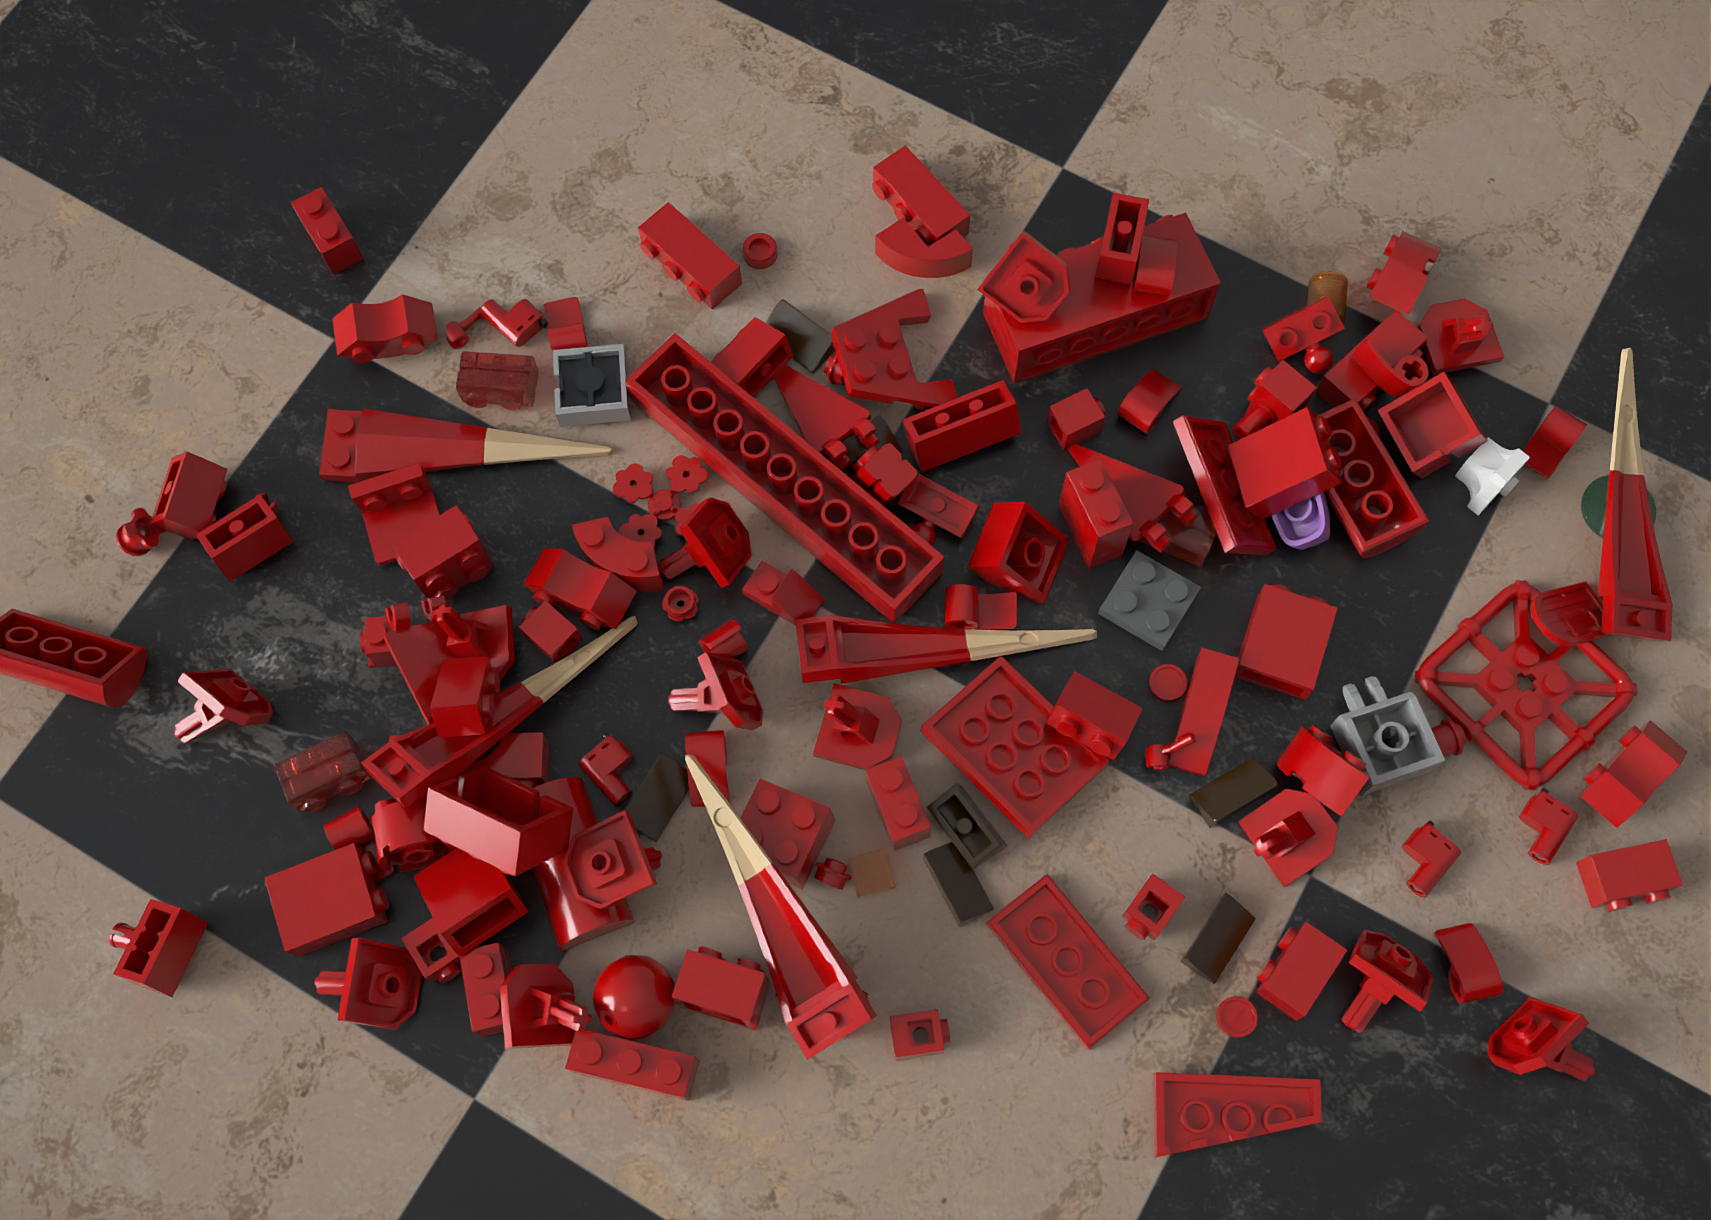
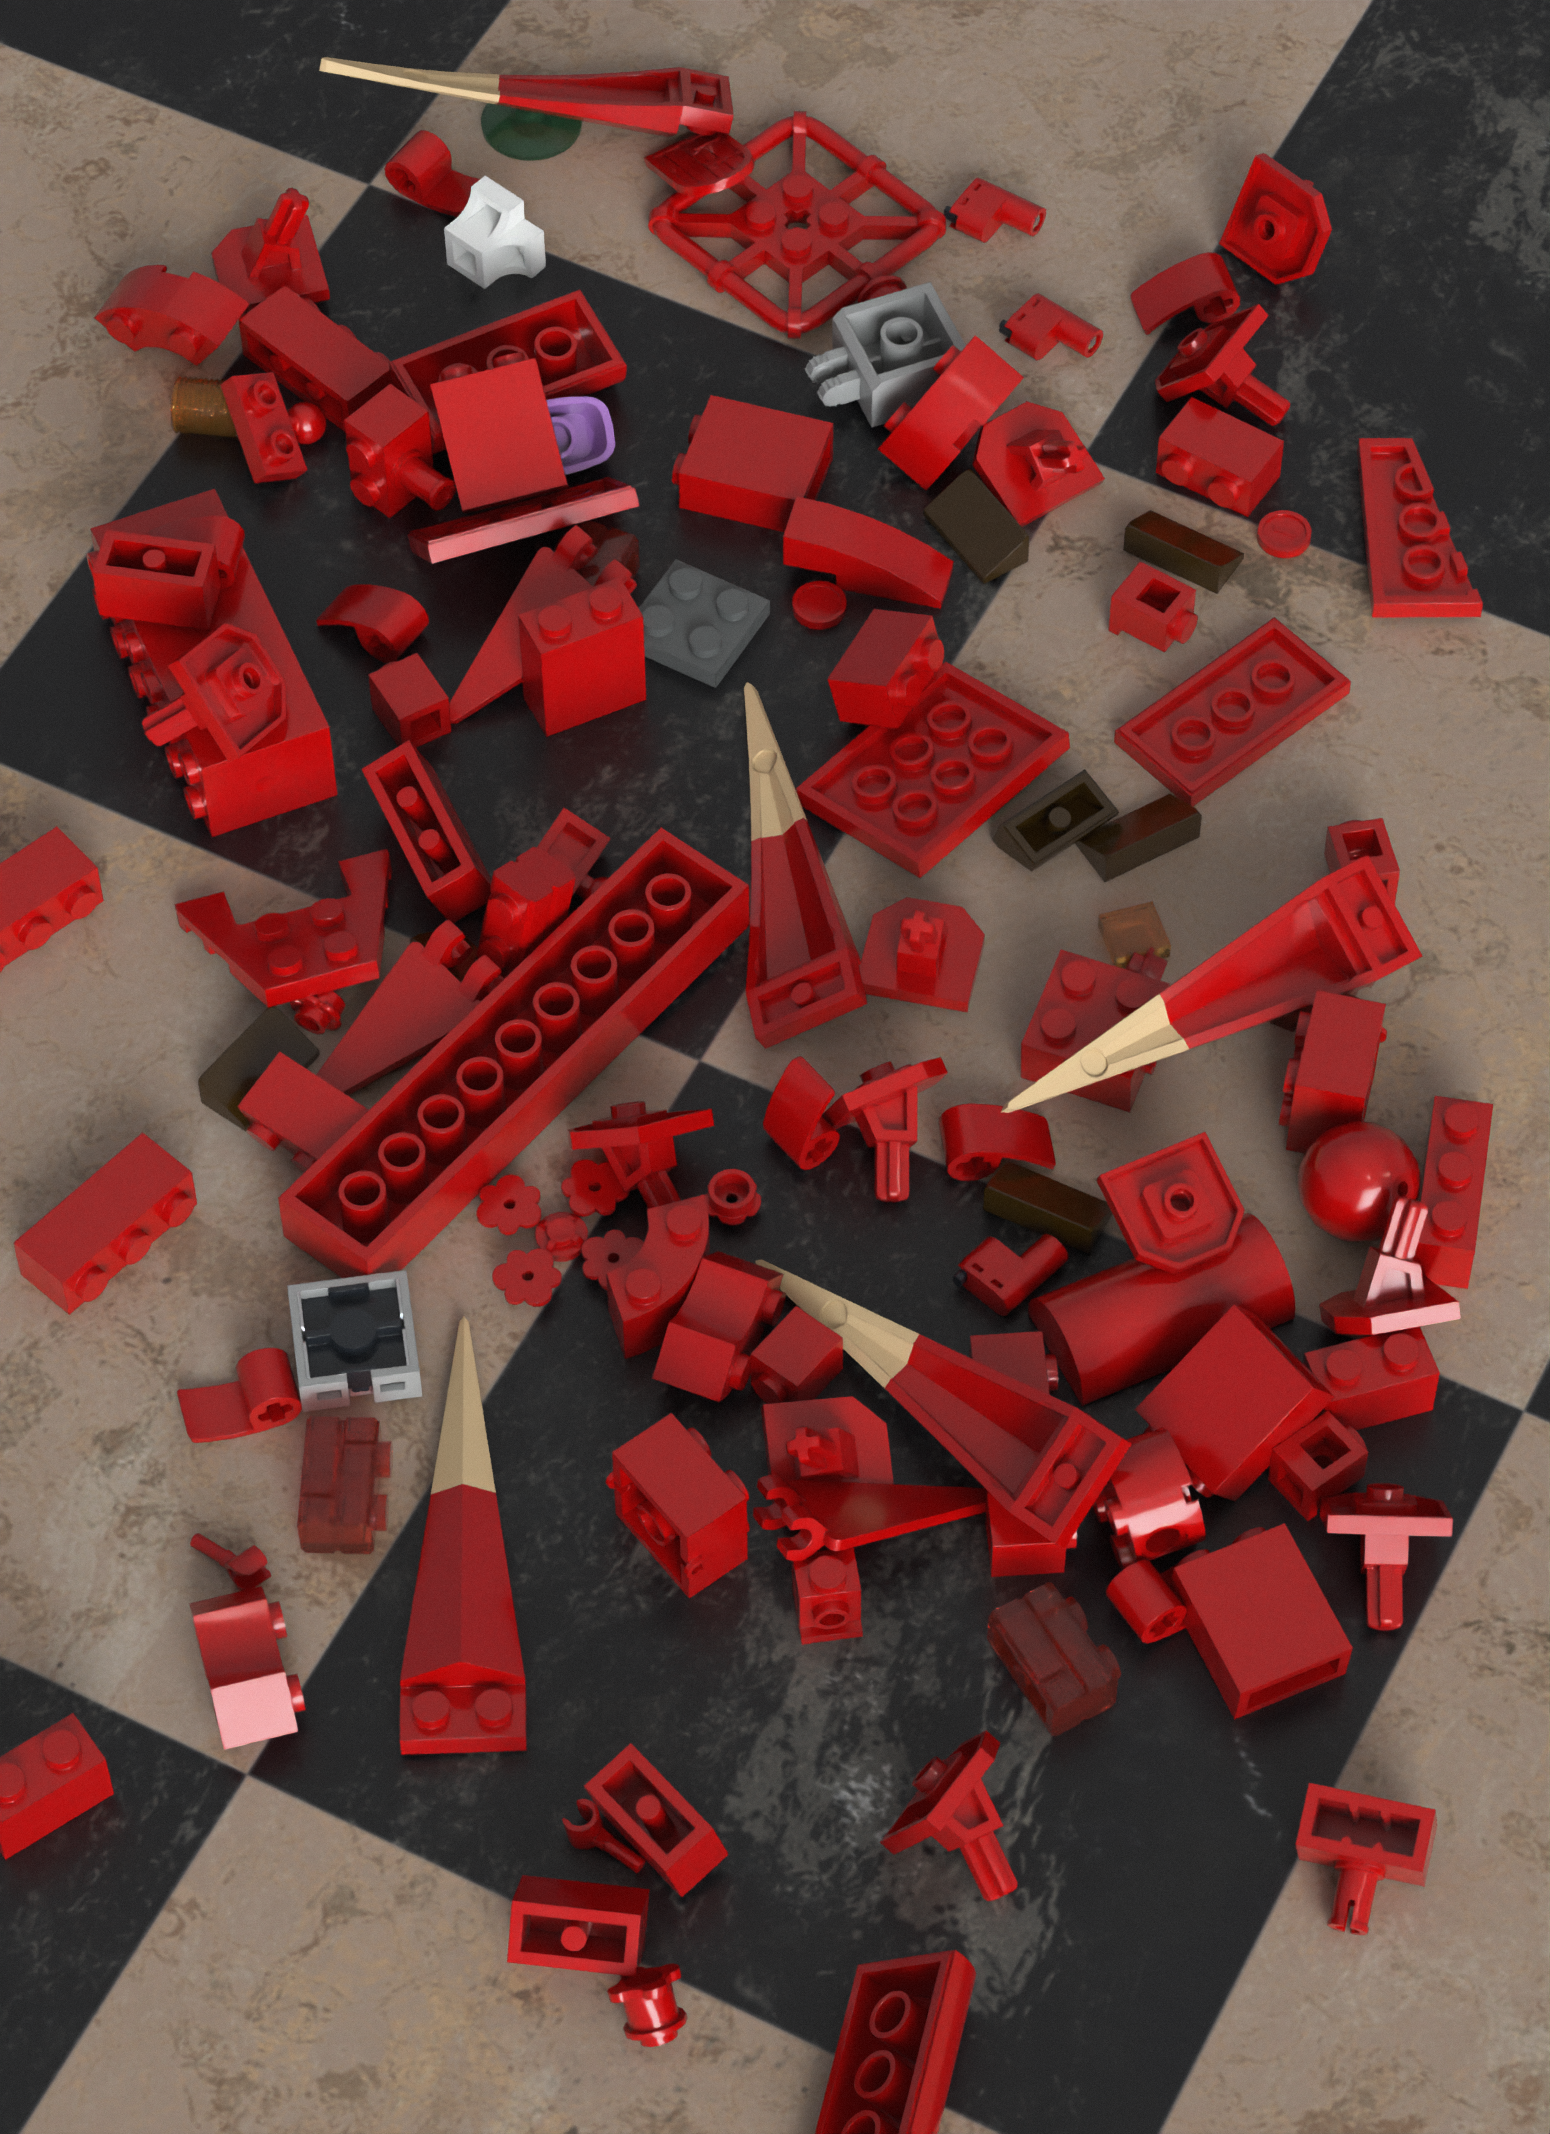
camera: 95 degrees left, 15 degrees down
red bracket [348,463,440,565] -> none
red piece [424,765,574,876] -> none
red brick [430,656,500,738] -> none
red piece [479,299,548,347] -> none
red slope [742,560,825,626] -> none
red tile [743,233,778,269] -> none
red brick [866,756,931,851] -> none
red brick [875,218,973,278] -> none
red panel [945,584,1017,630] -> none
red slope [967,502,1070,603] -> none
red hand [1145,734,1196,770] -> none
red panel [1354,337,1429,398] -> none
red piece [1377,372,1488,478] -> none
red brick [1576,839,1683,912] -> none
red brick [1580,720,1688,828] -> none

